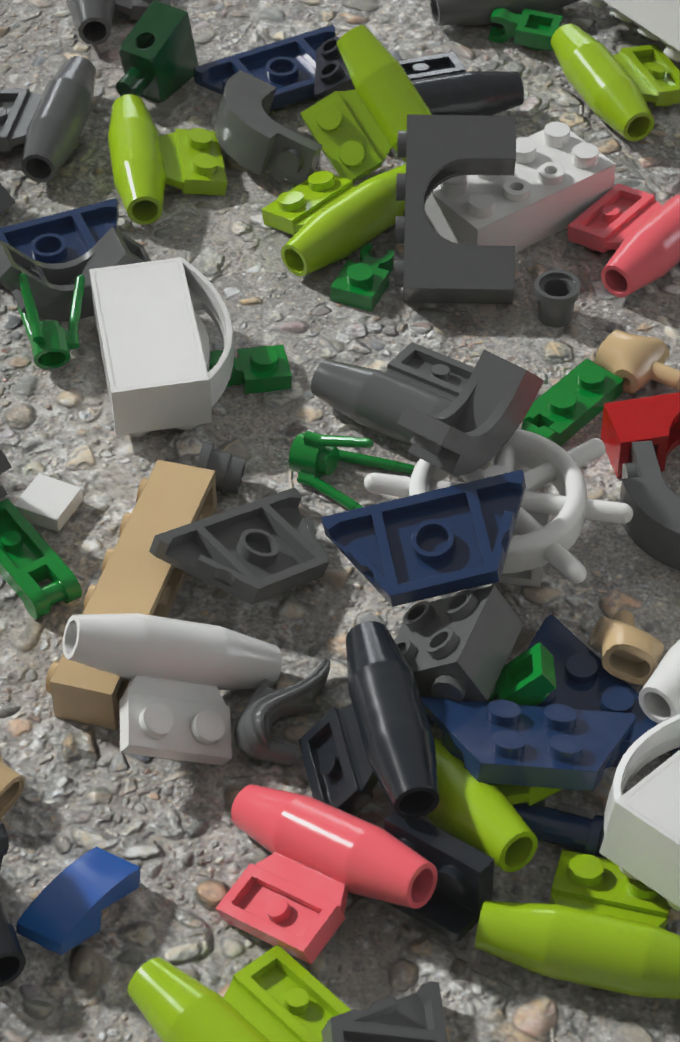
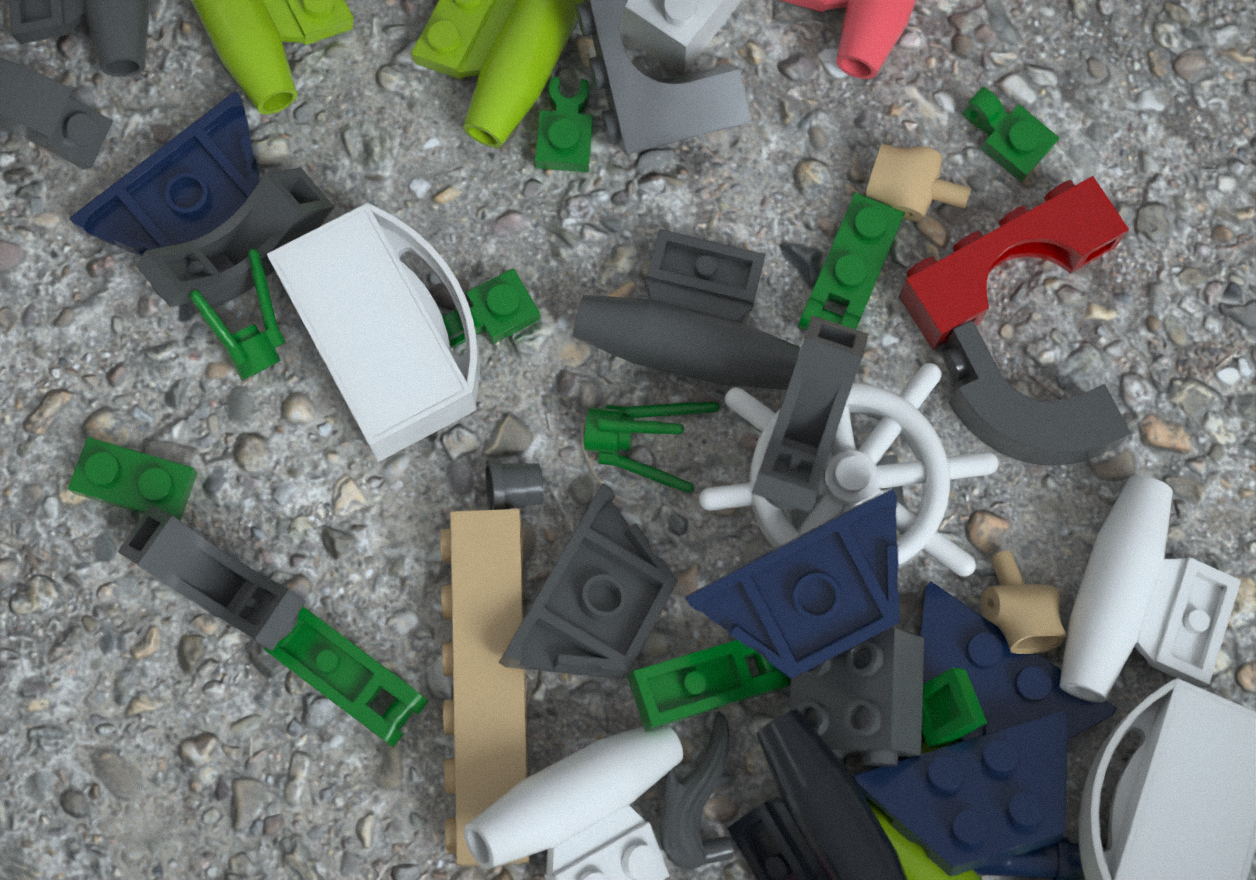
camera: 20 degrees left, 30 degrees up
white tile [14,473,83,532] -> none
dark grey piece [534,270,581,328] -> none
none -> green plate [627,640,791,732]

